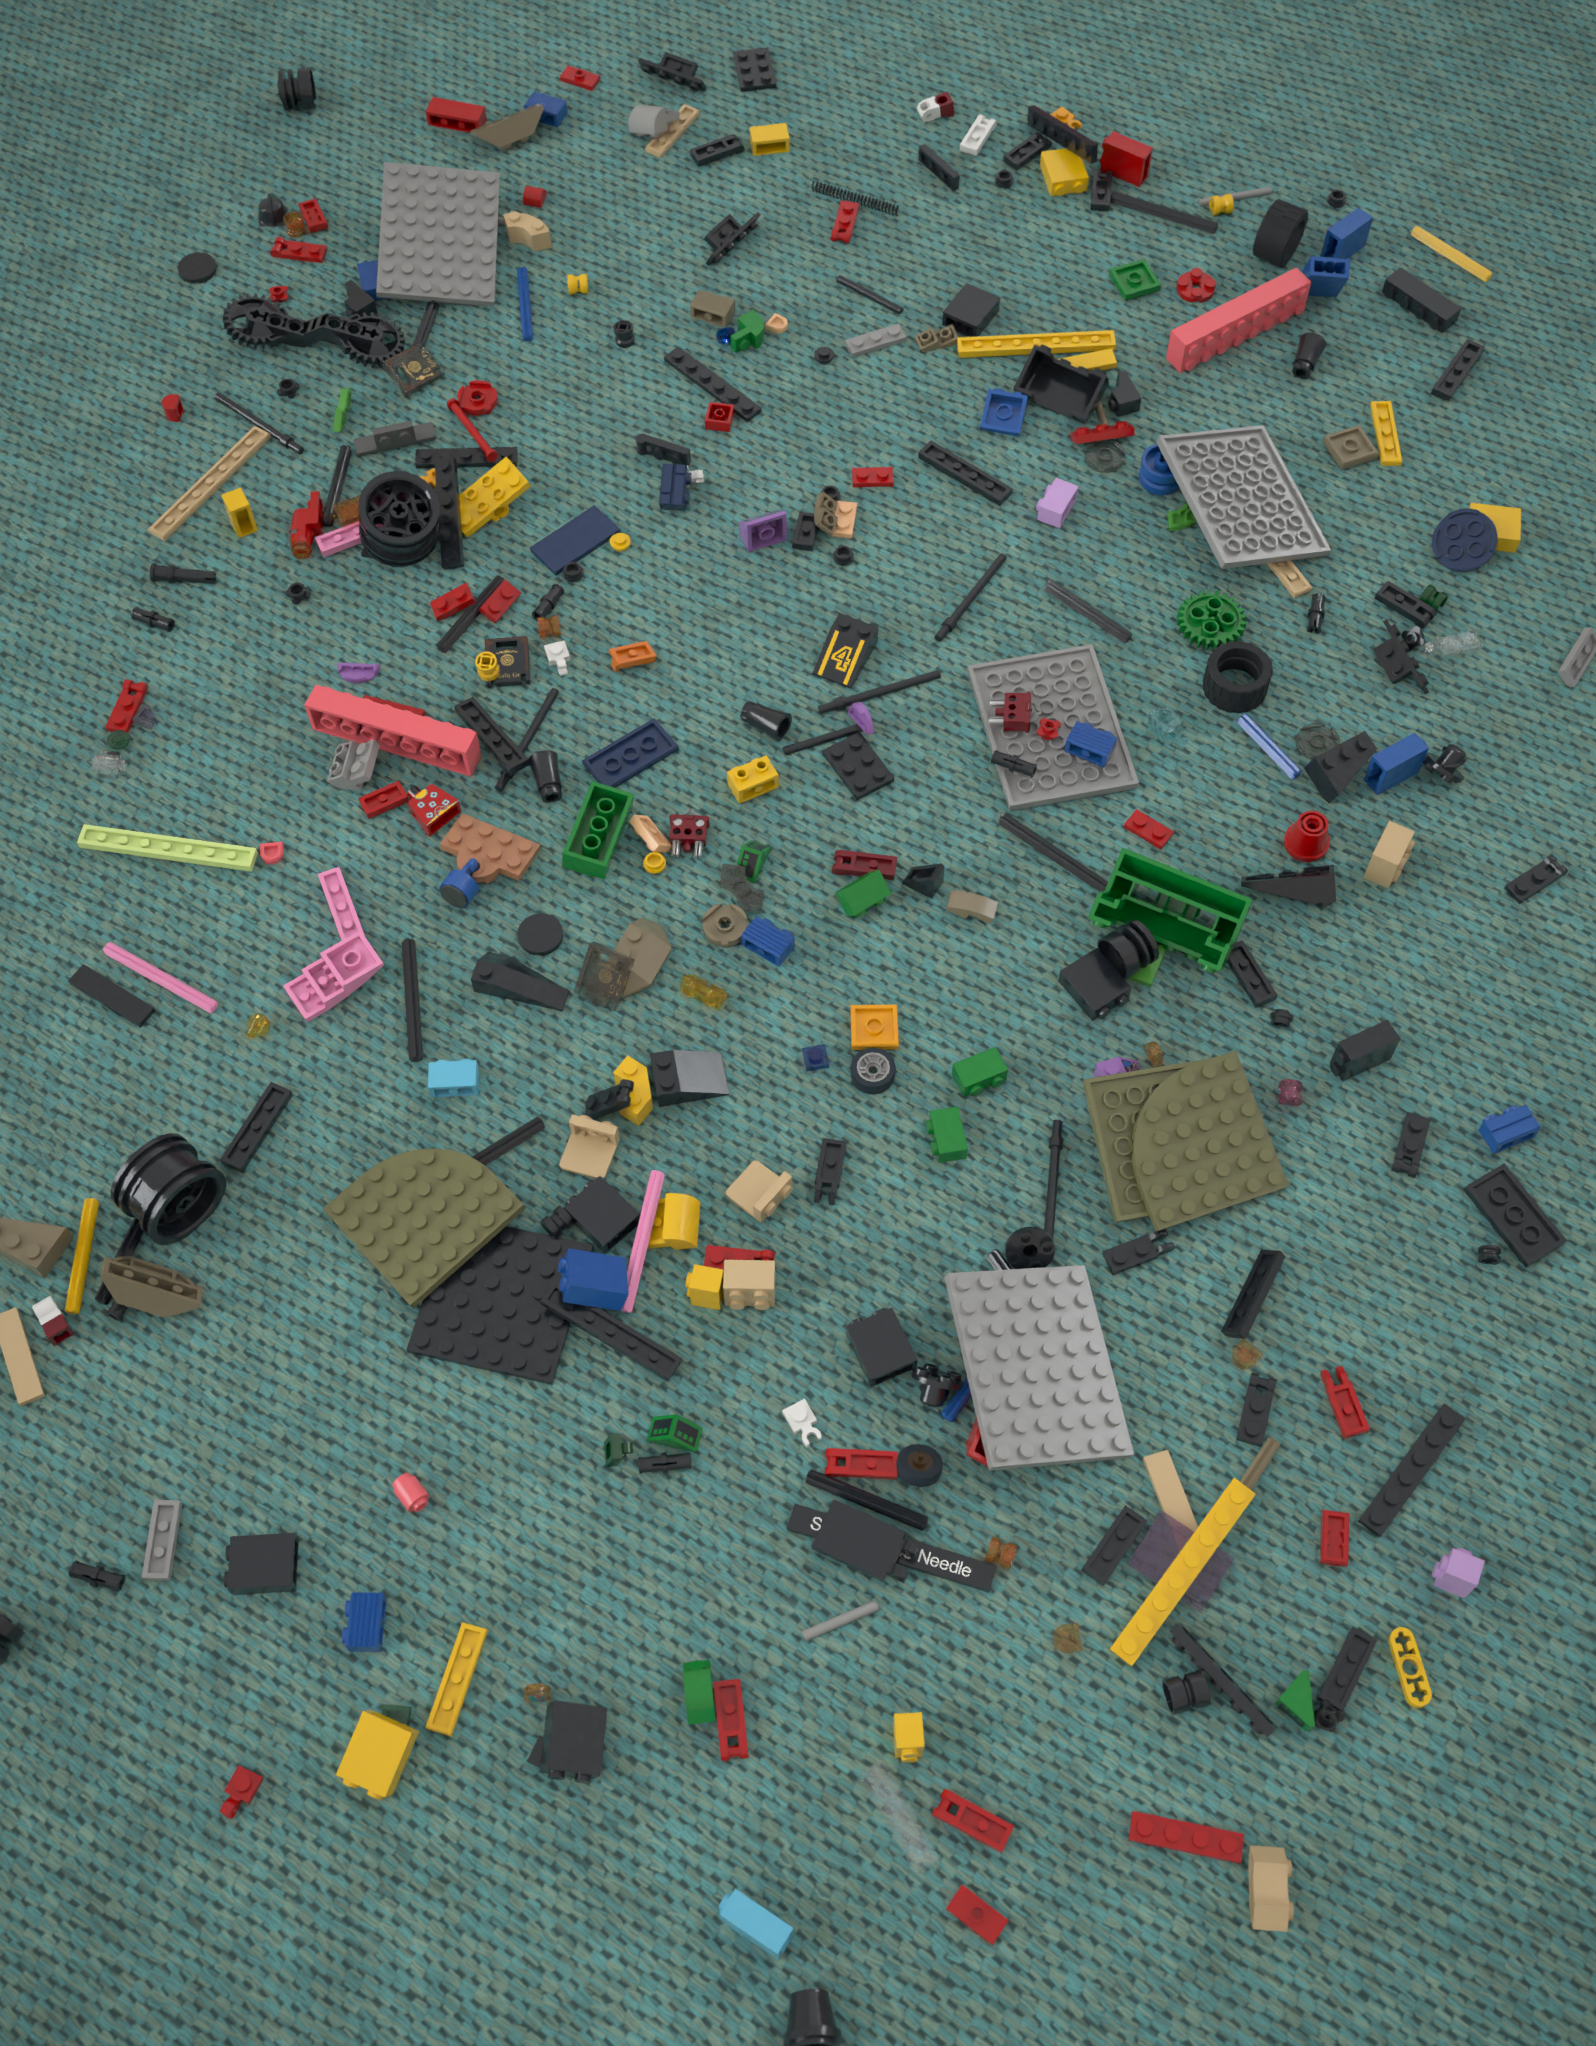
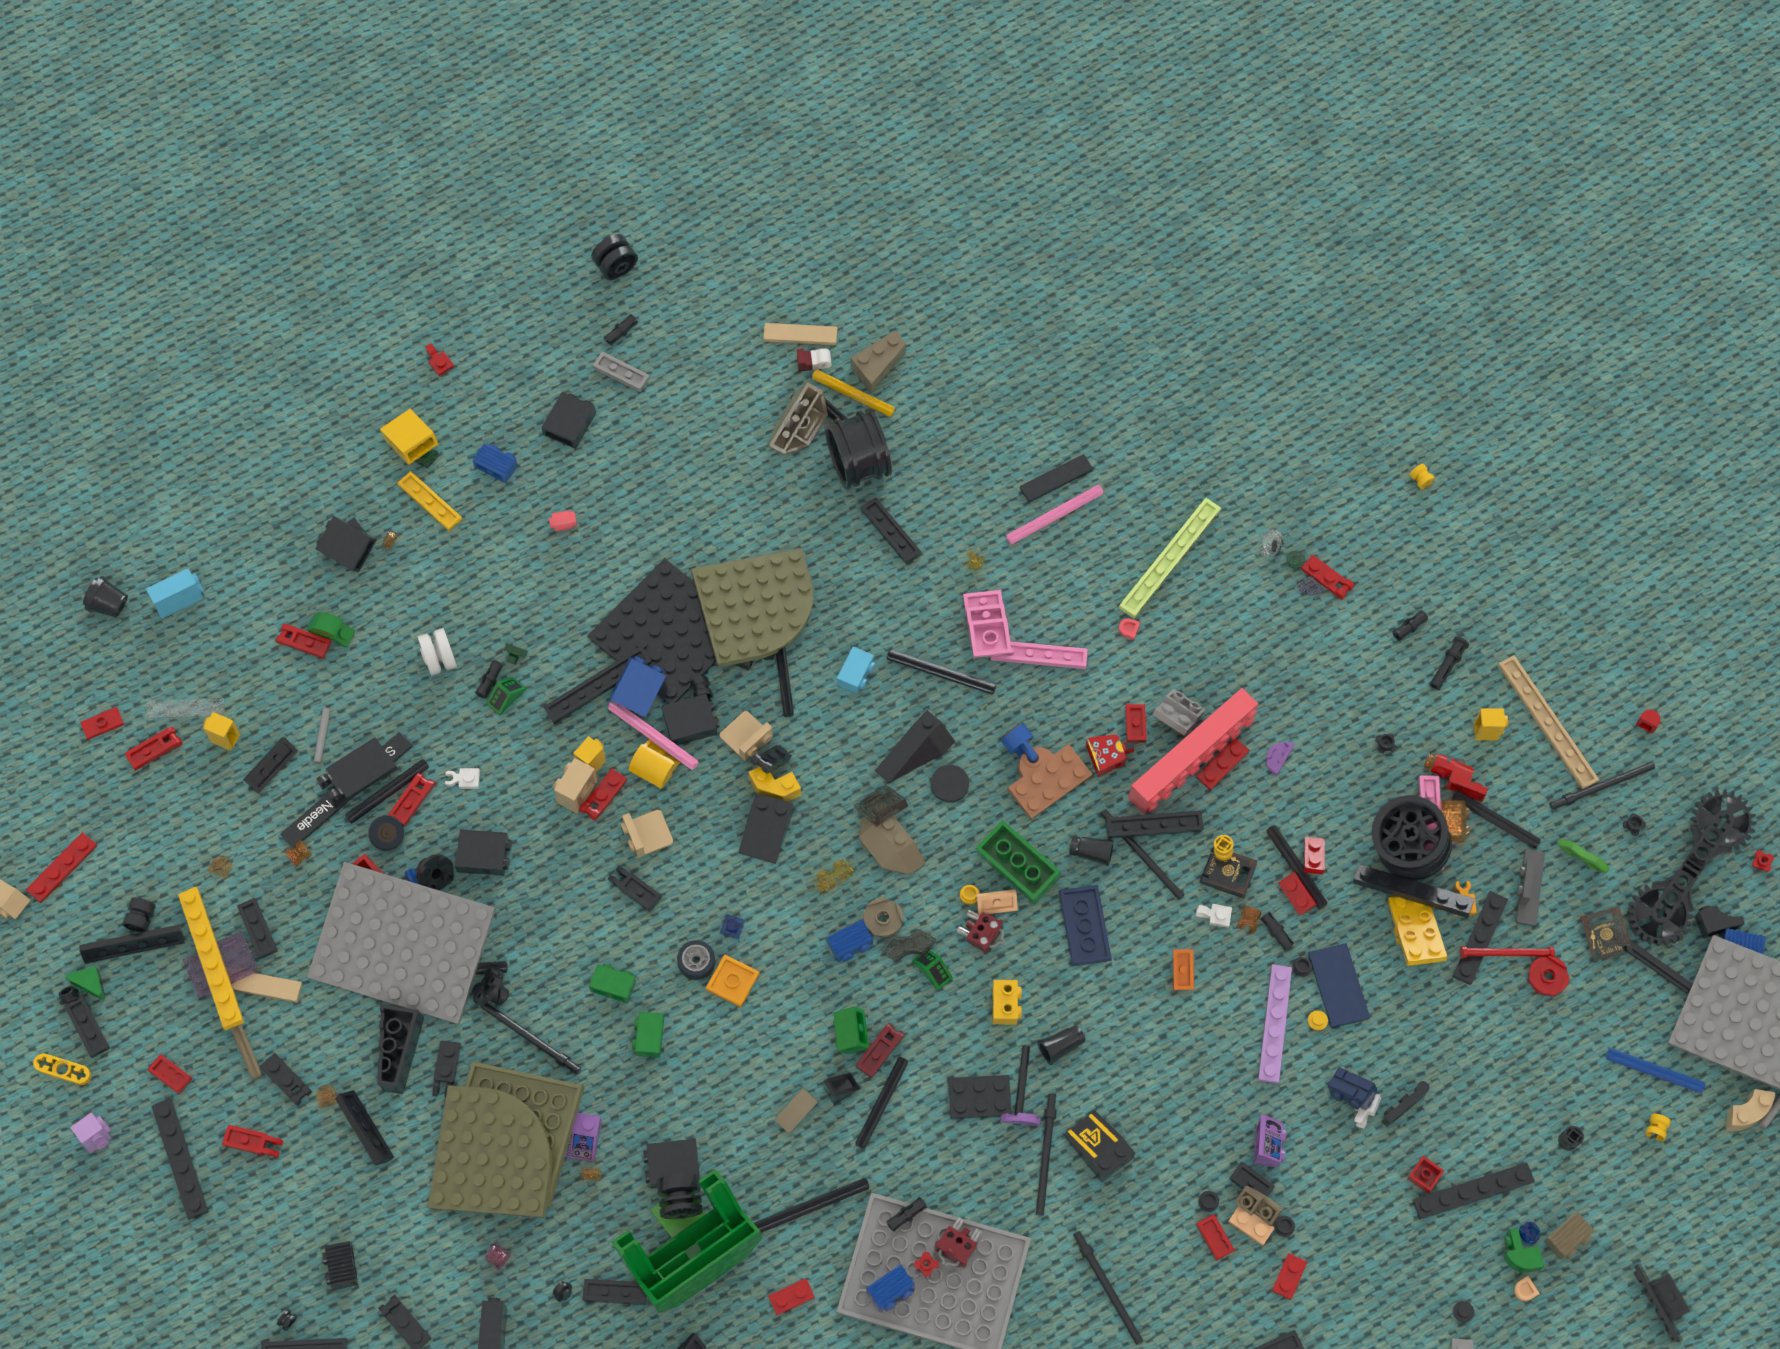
camera: 115 degrees right, 5 degrees up
none -> black plate [243,737,298,794]
none -> black brick [322,1241,358,1290]
none -> black wedge [377,1004,424,1094]
none -> white wheel [417,628,457,676]
none -> black axle [855,1057,908,1149]
none -> red plate [1196,1214,1235,1261]
none -> lavender plate [1258,964,1292,1084]

